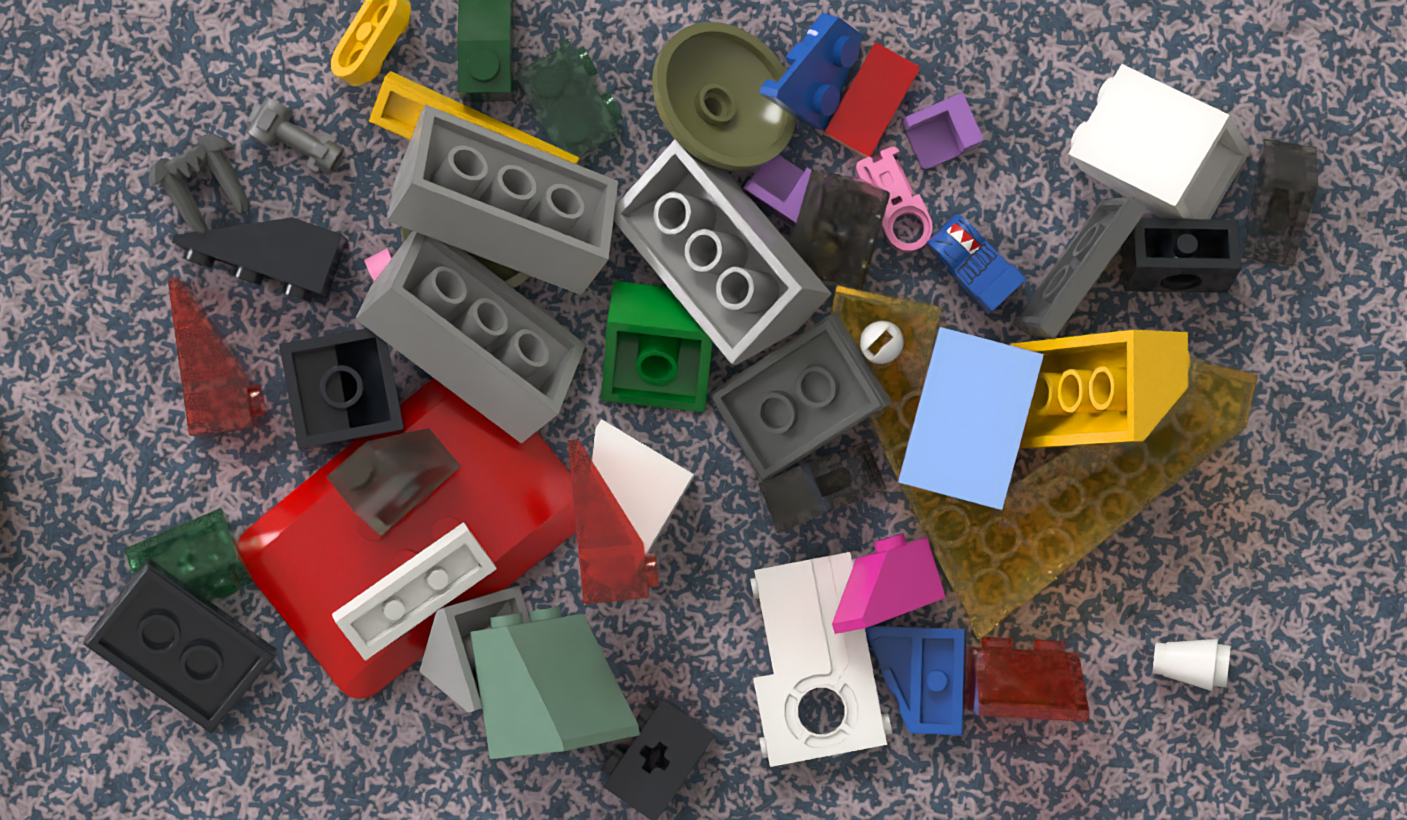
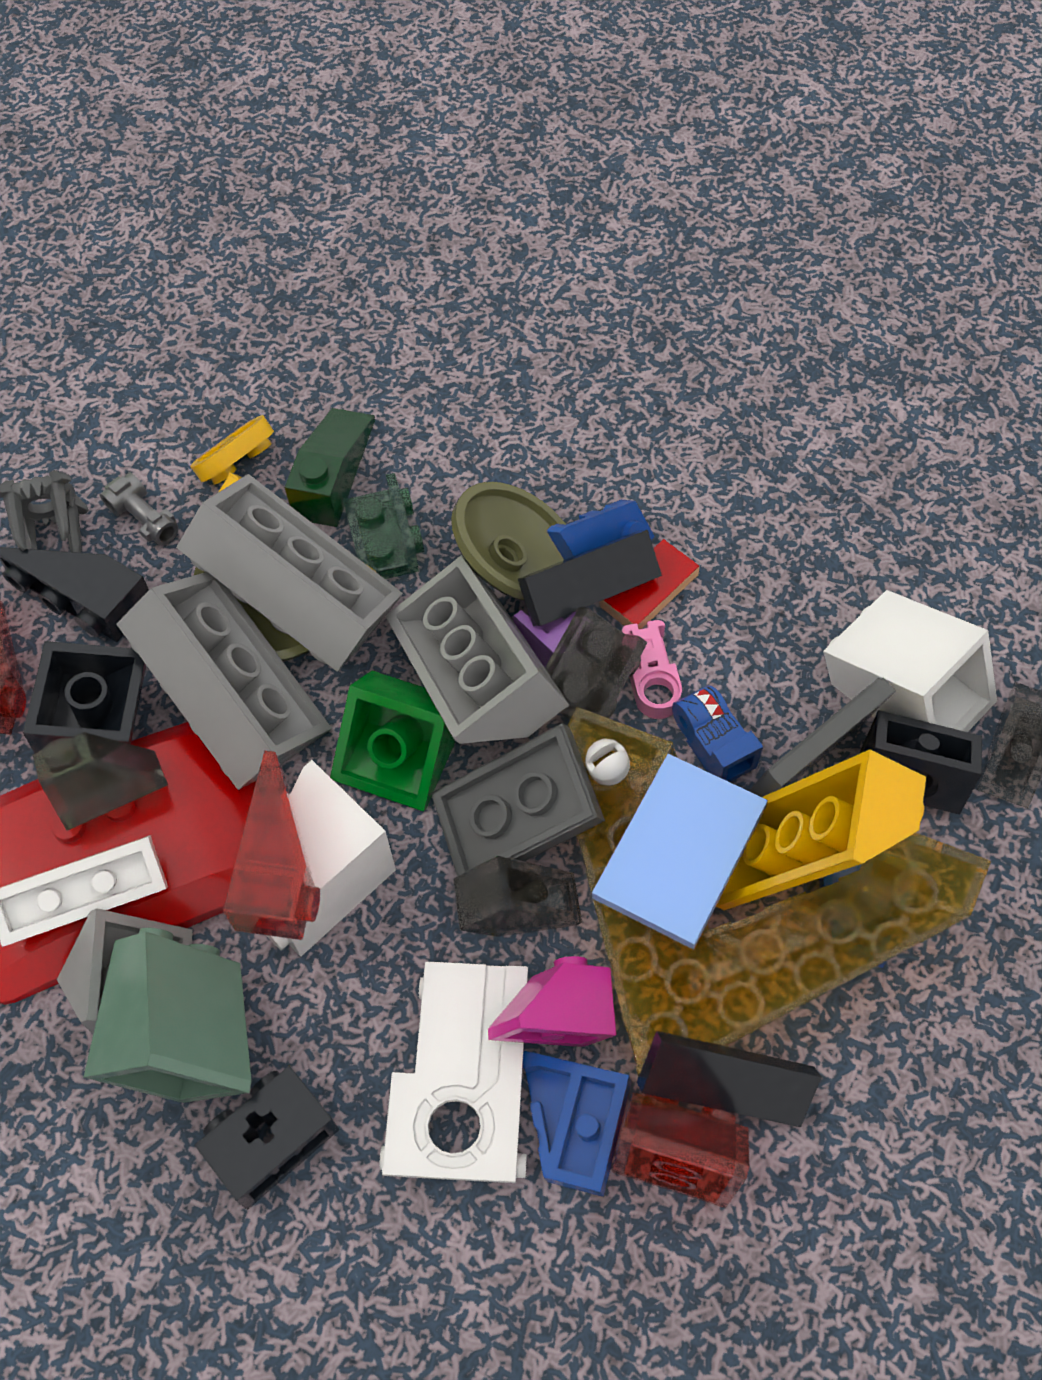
camera: 15 degrees right, 25 degrees down
medium lavender panel [902,92,984,170] -> none
white cone [1153,639,1231,691] -> none
none -> black tile [518,530,662,626]
none -> black tile [637,1031,822,1127]

